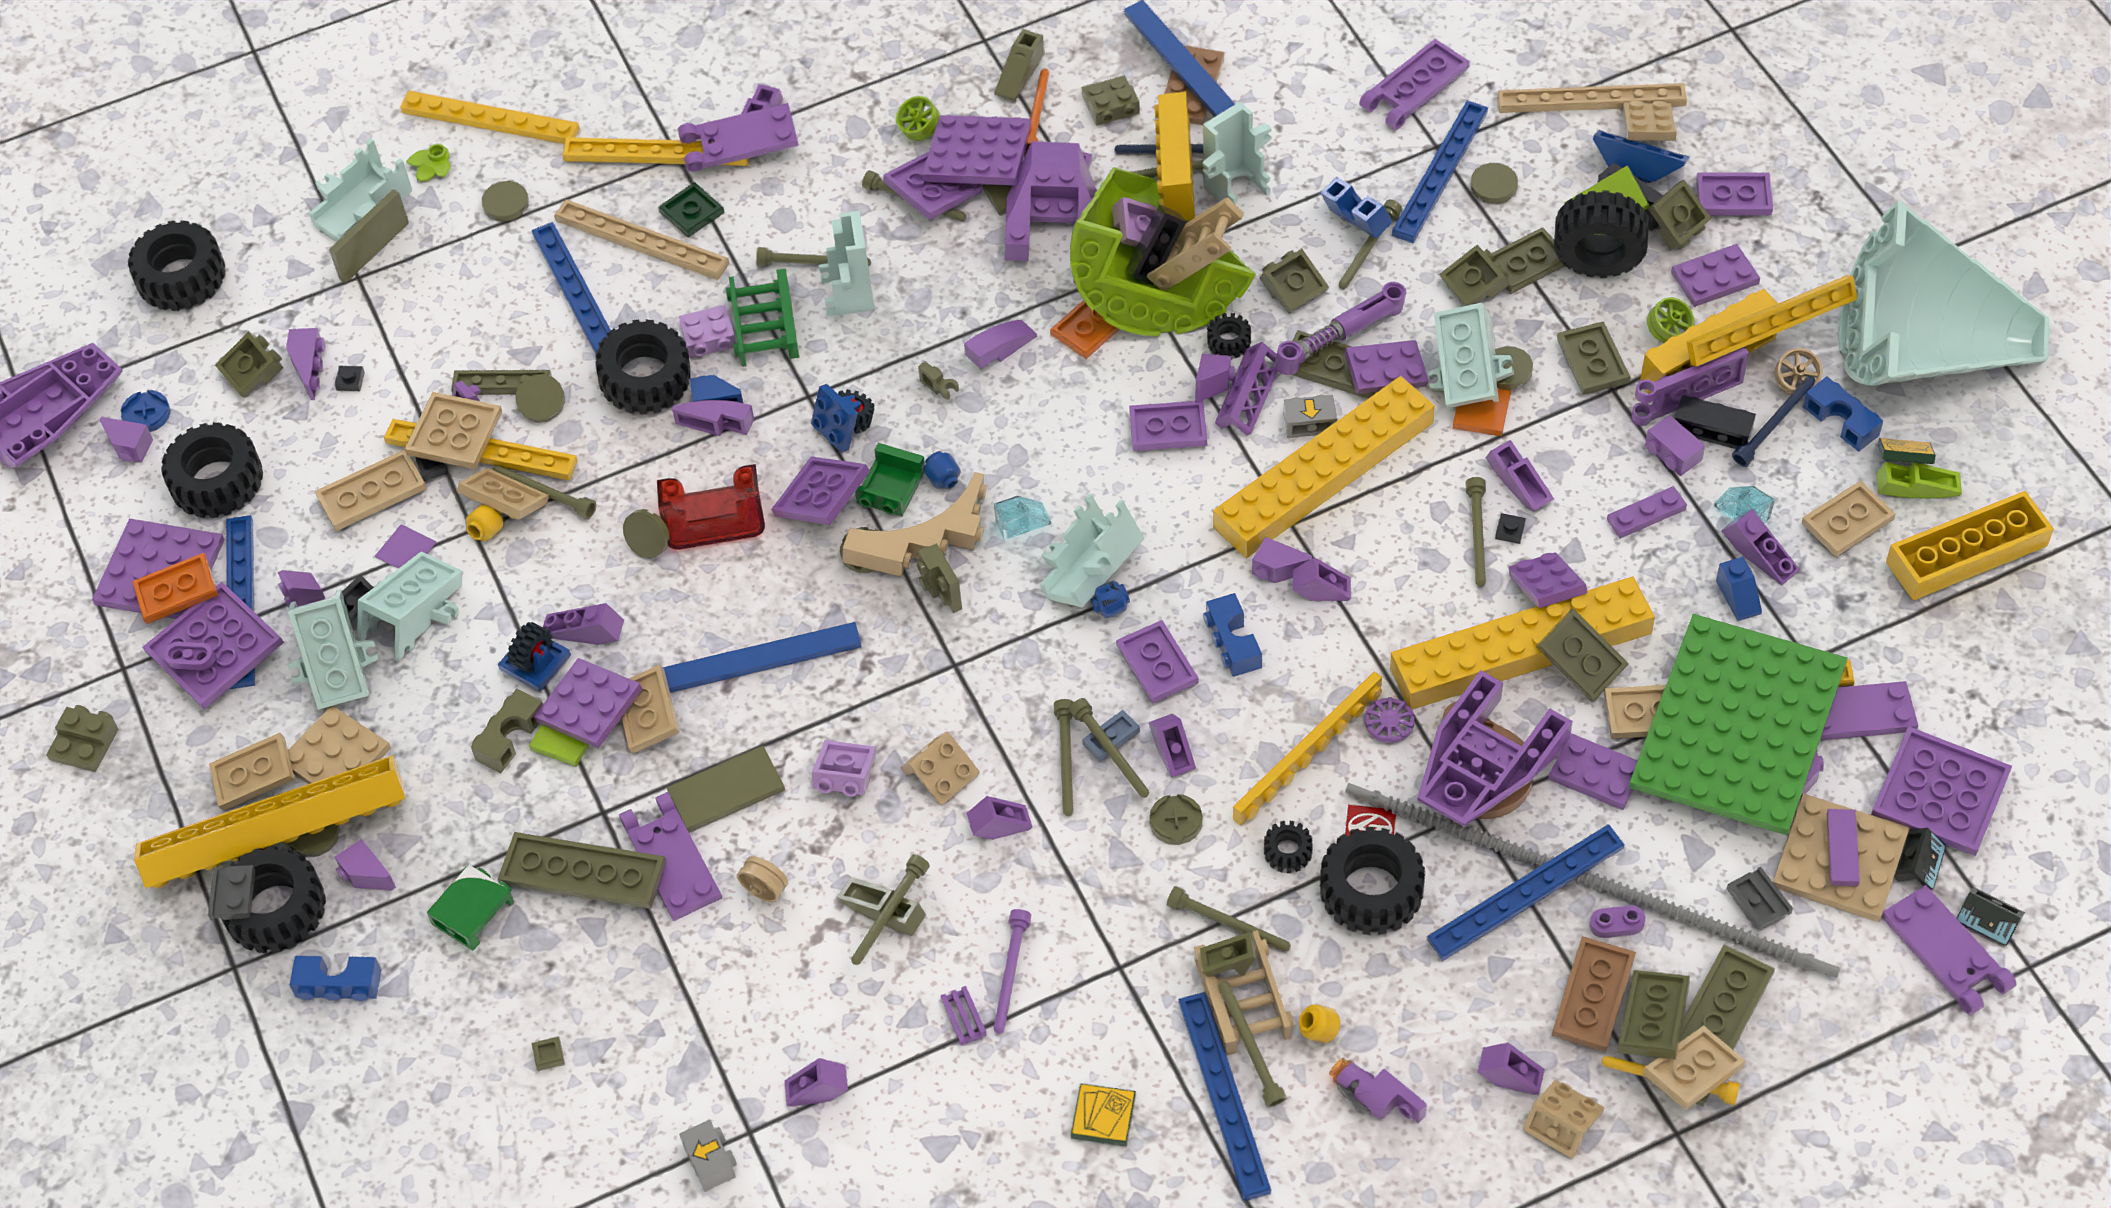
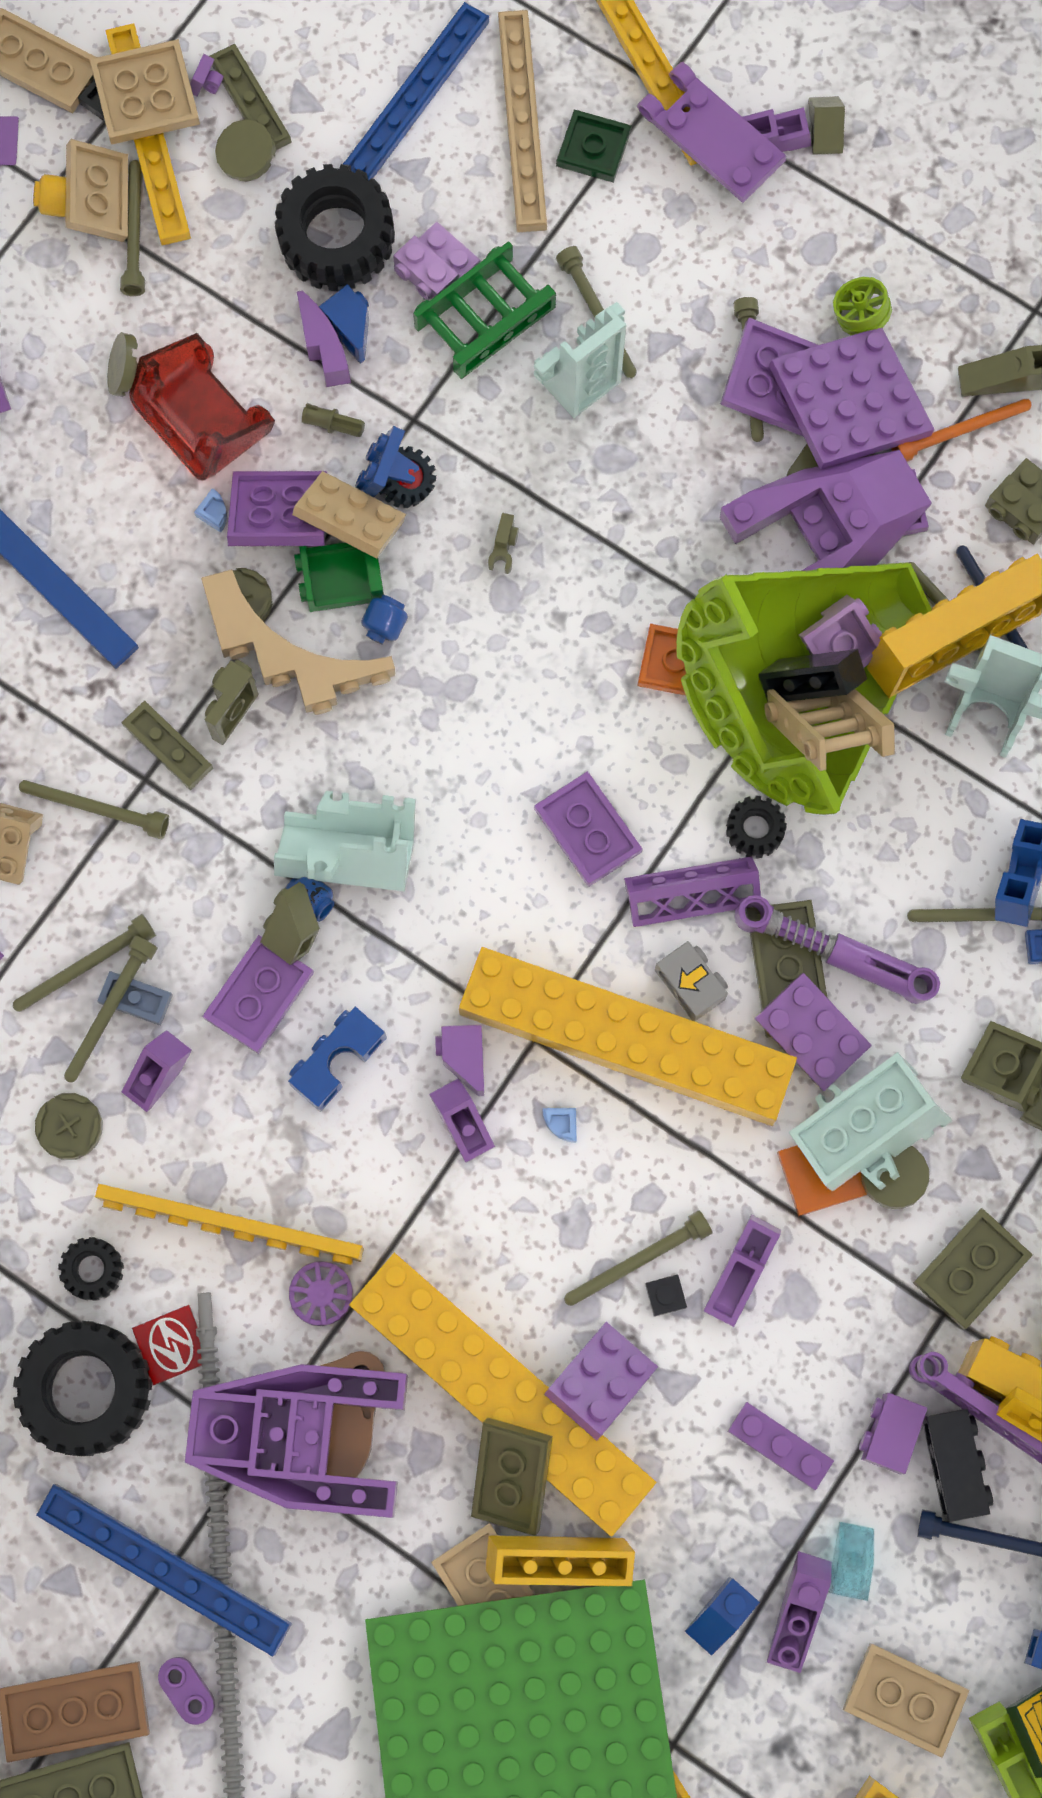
camera: 55 degrees right, 20 degrees up
medium lavender slope [964,320,1037,369] -> none
clear light blue slope [994,496,1051,540] -> none
medium lavender slope [1195,354,1235,402] -> none
olive plate [1259,249,1329,314] -> none
medium lavender plate [1549,733,1638,810] -> none
none -> olive piece [19,780,169,839]
none -> olive plate [121,700,214,791]
none -> light blue tile [194,488,227,532]
none -> olive slope [260,882,320,965]
none -> tan plate [292,471,406,559]
none -> olive axle [302,403,365,437]
none -> yellow brick [486,1535,635,1586]
none -> light blue tile [542,1108,577,1143]
none -> olive slope [808,96,845,155]

